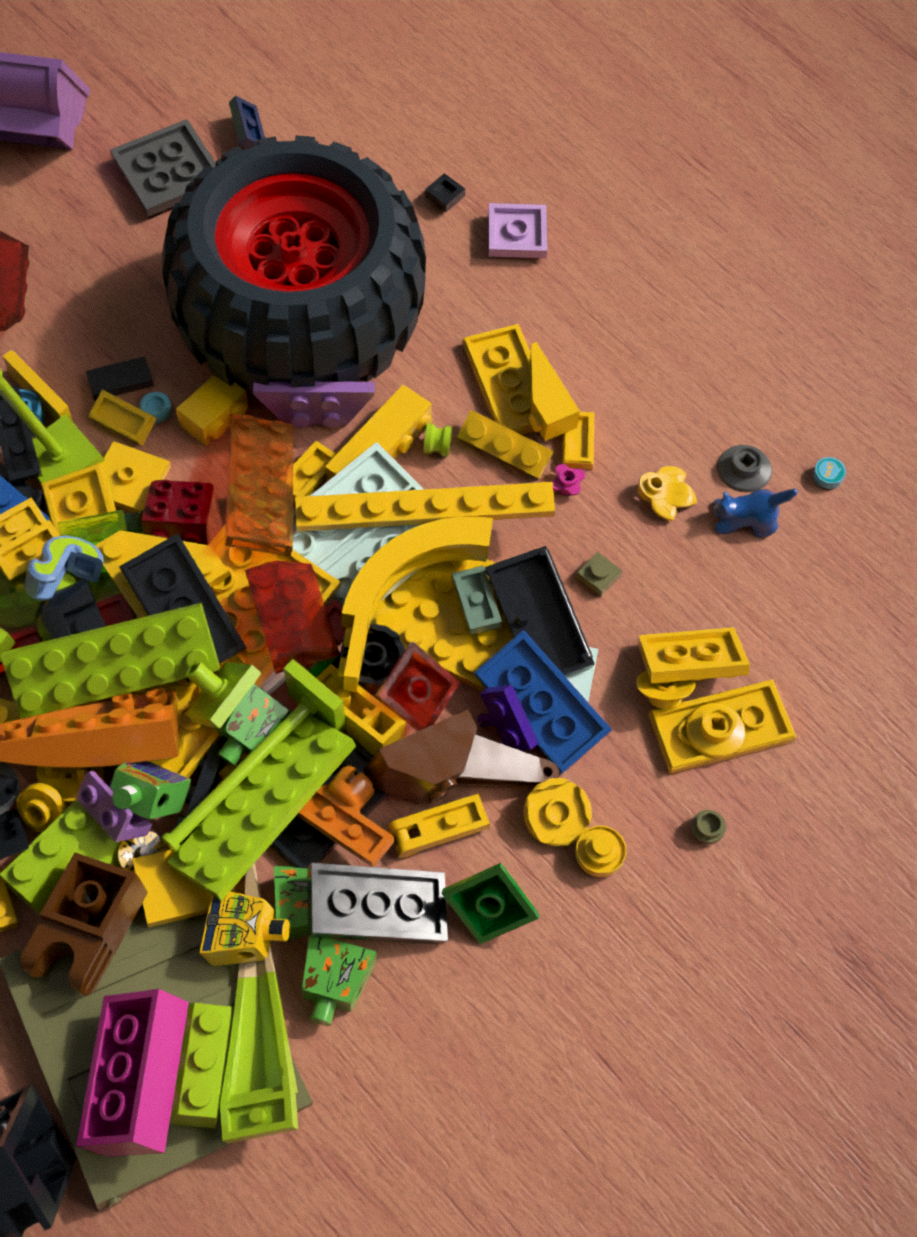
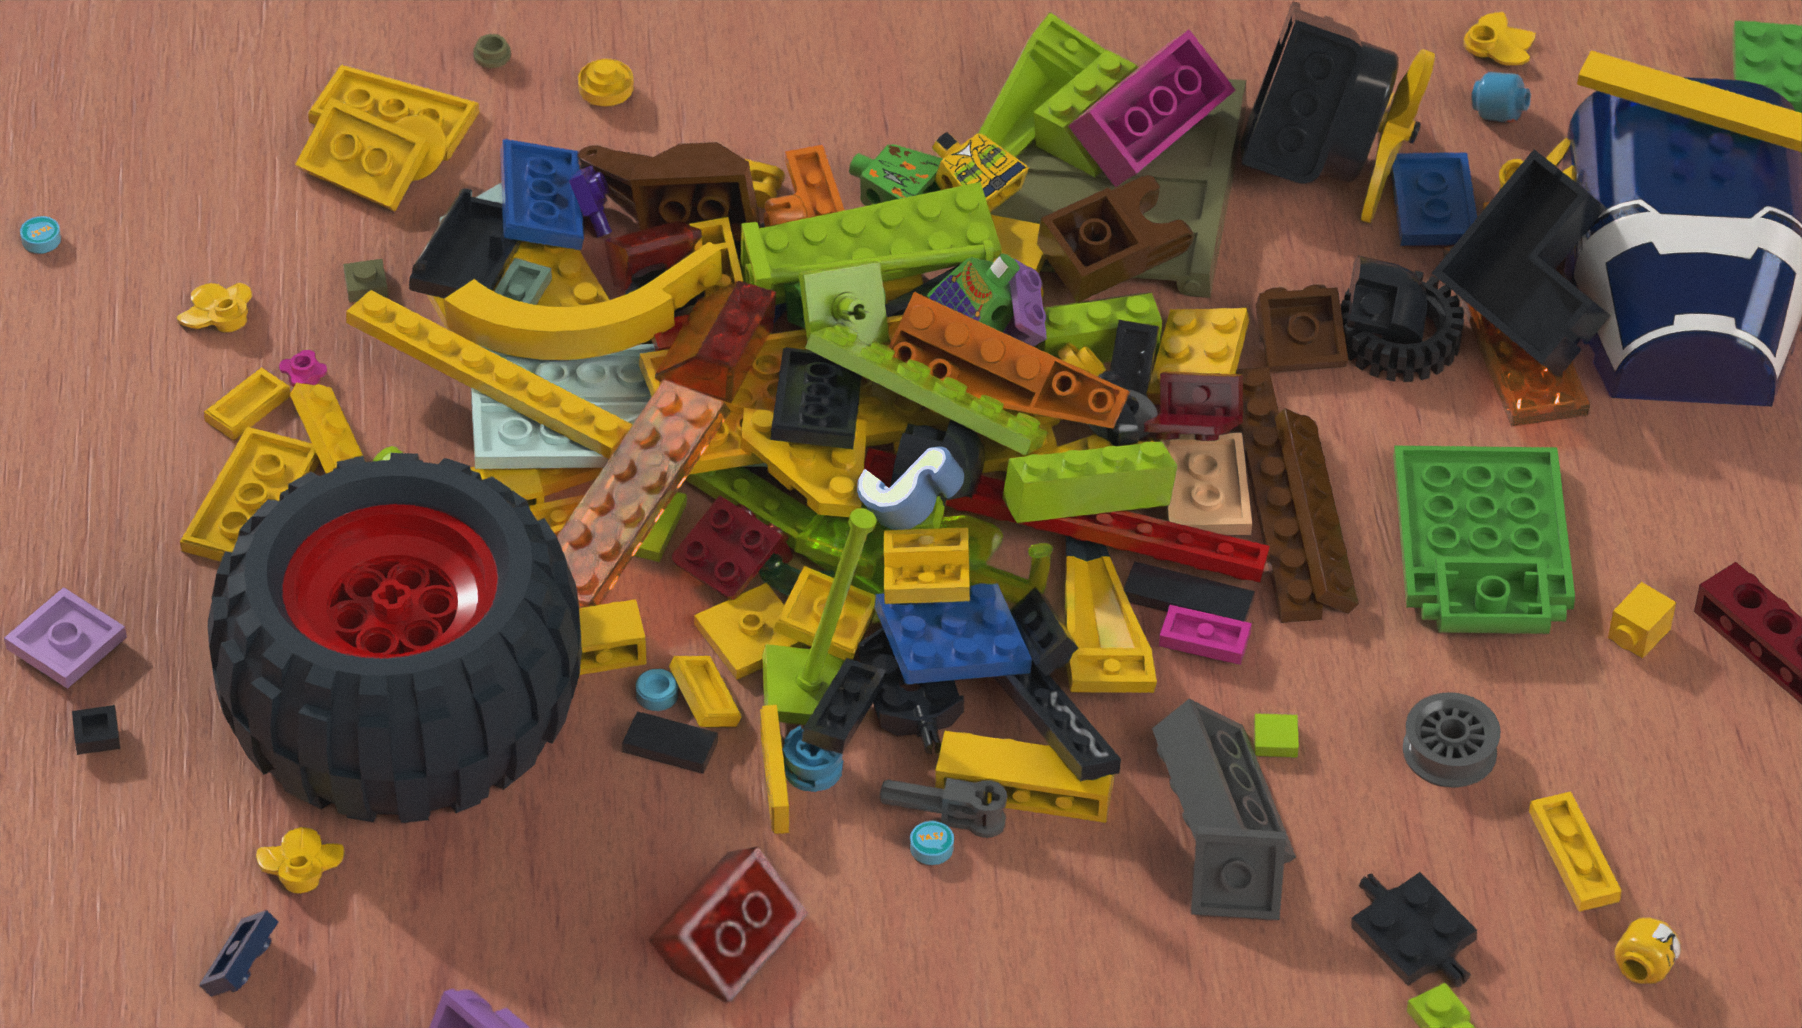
camera: 140 degrees left, 15 degrees down
dark grey plate [110,119,215,217] -> none
bright green torso [302,937,376,1026] -> none
plate [307,863,448,944] -> none
green slope [441,863,540,944] -> none
yellow tile [523,778,592,847] -> none
yellow slope [529,342,580,441] -> none
yellow piece [686,703,746,758] -> none
blue animal [713,488,798,538] -> none
dark grey piece [717,445,772,492] -> none

